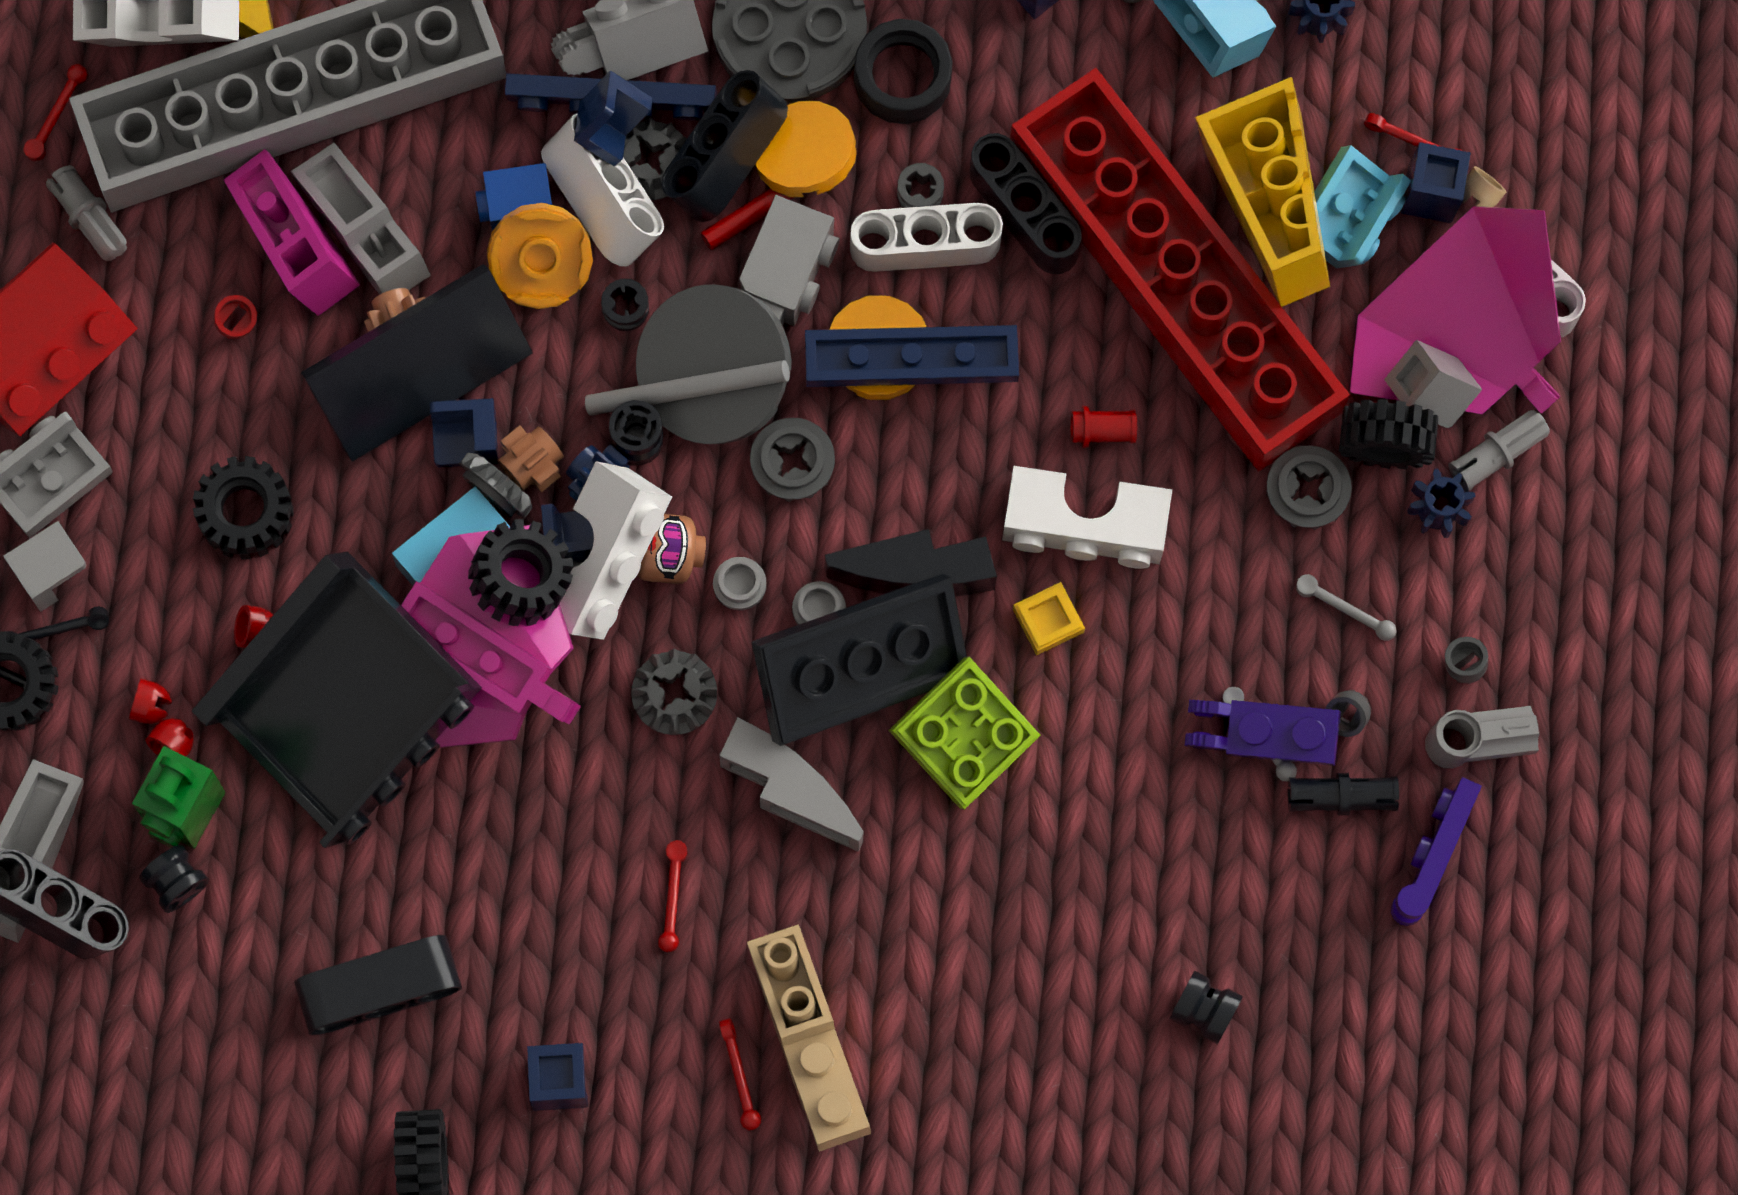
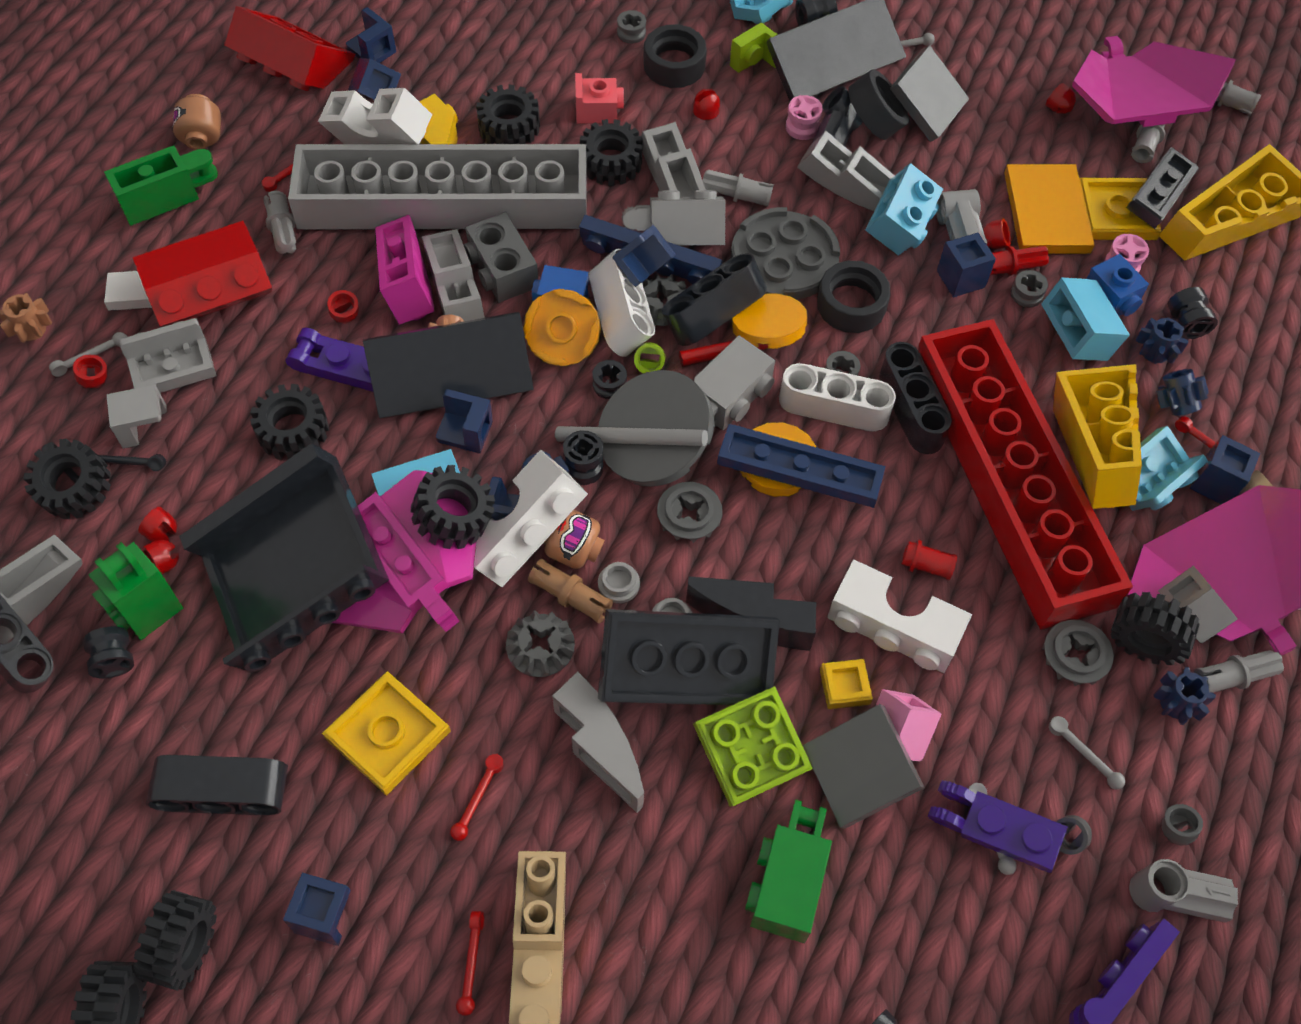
camera: 20 degrees right, 15 degrees down
dark grey gear [459,453,533,518] -> none
nougat gear [497,425,564,492] -> none
black pin [1287,773,1399,816] -> none
none -> dark purple plate [285,327,373,391]
none -> yellow tile [322,671,451,796]
none -> dark grey brick [463,212,538,303]
none -> medium nougat pin [528,559,613,624]
none -> lime hinge [634,342,665,374]
none -> green brick [745,799,832,944]
none -> dark grey tile [803,704,925,829]
none -> bright pink panel [876,689,942,761]
none -> dark blue gear [1156,369,1209,416]

